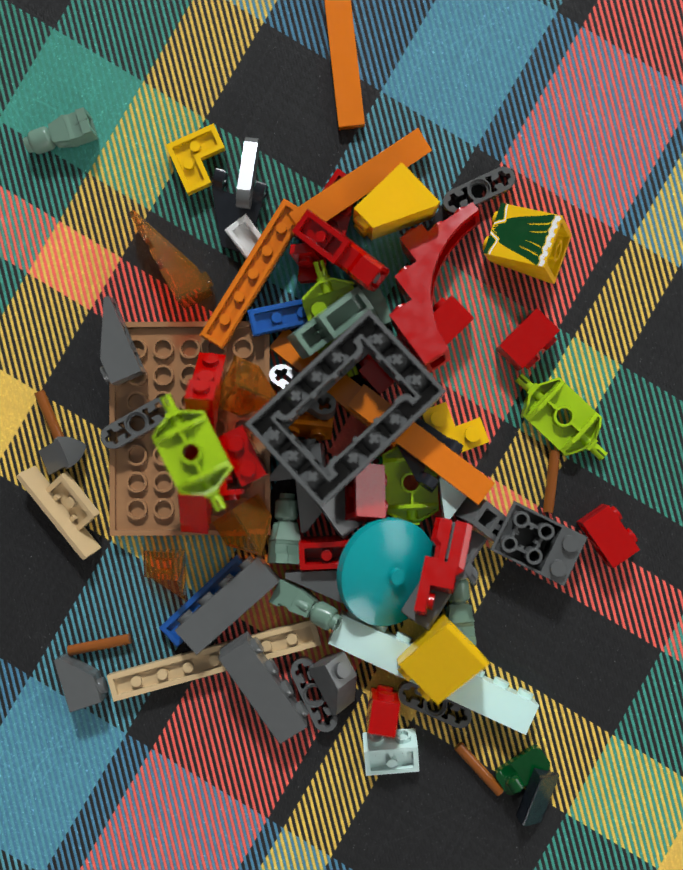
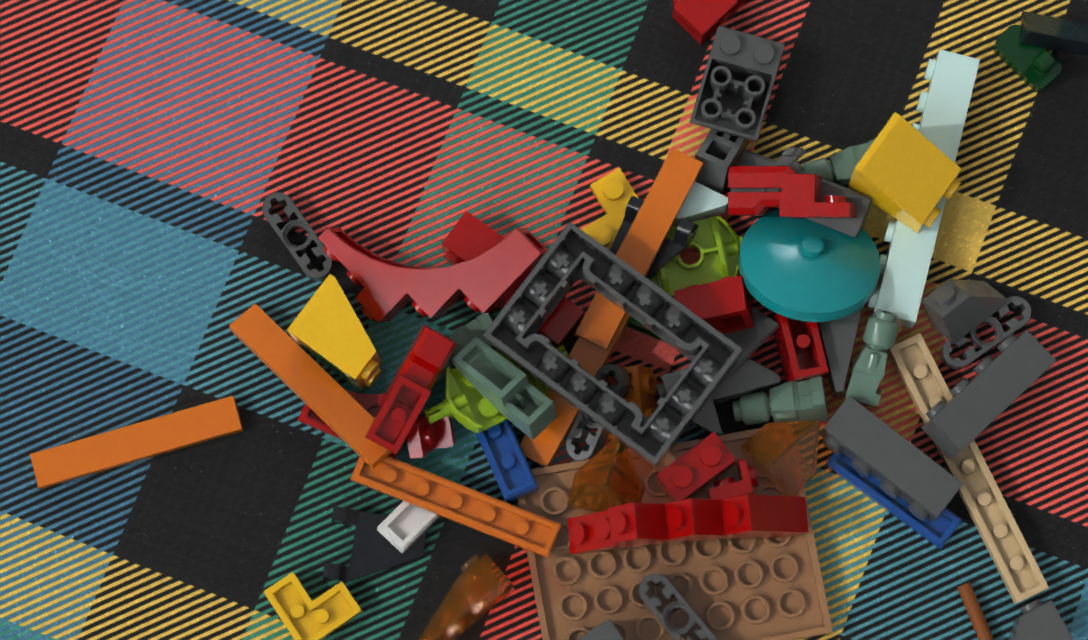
camera: 90 degrees left, 10 degrees down
clear orange slope [143,549,187,602] -> none
lime plate [152,394,234,512] -> none
beam [236,137,260,209] -> none
light aqua bracket [362,728,419,776] -> none
red brick [366,684,400,738] -> none
dark grey beam [398,680,472,728] -> none
dark orange piece [454,742,504,796] -> none
slope [483,203,572,284] -> none
red brick [496,308,560,371] -> none
lime plate [515,373,608,461] -> none
dark orange piece [543,450,560,513] -> none

